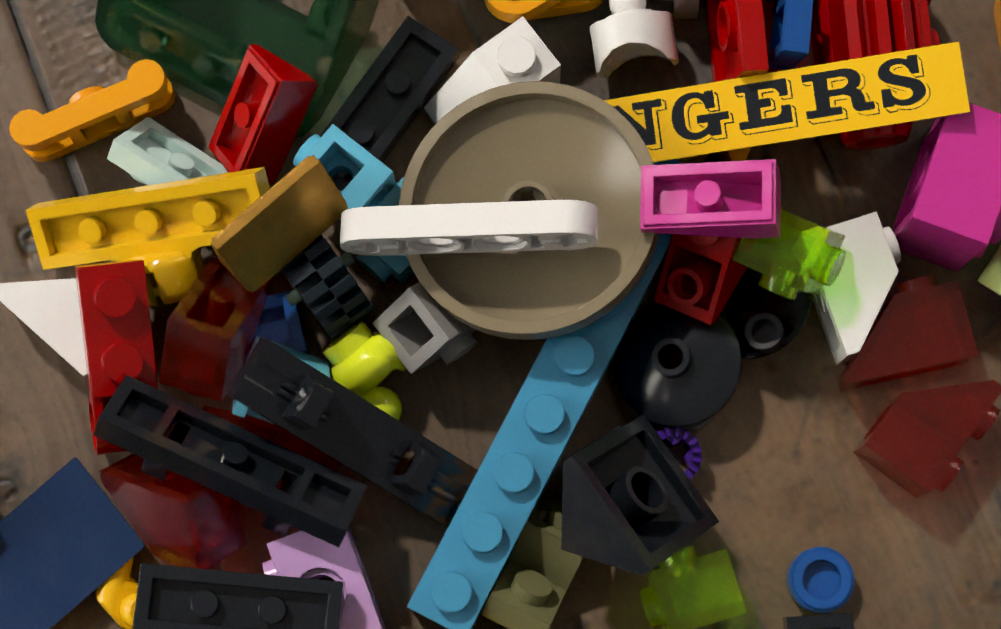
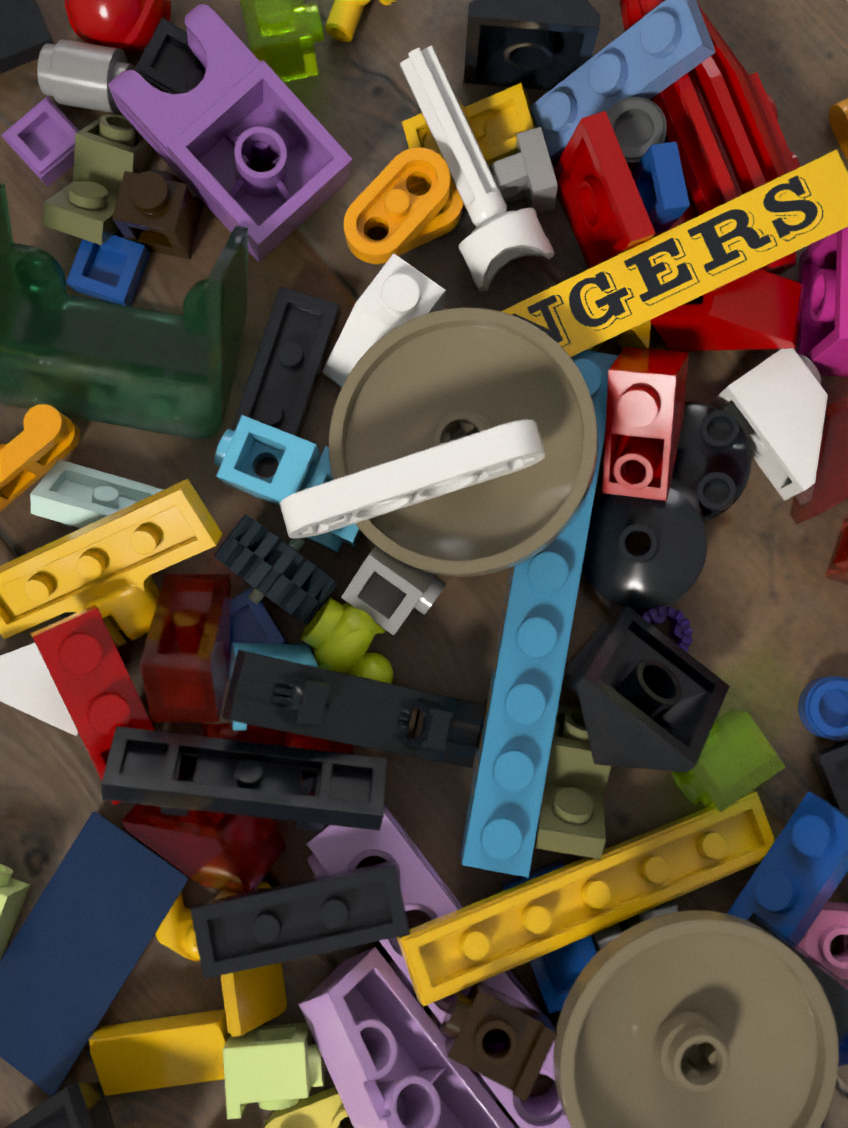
camera: 20 degrees left, 5 degrees up
red slope [208,44,317,184] -> none
pearl gold slope [211,155,348,293] -> none
dark pink slope [640,159,781,238] -> none
clear neon green brick [733,208,846,300] -> none
none -> red slope [649,269,804,351]

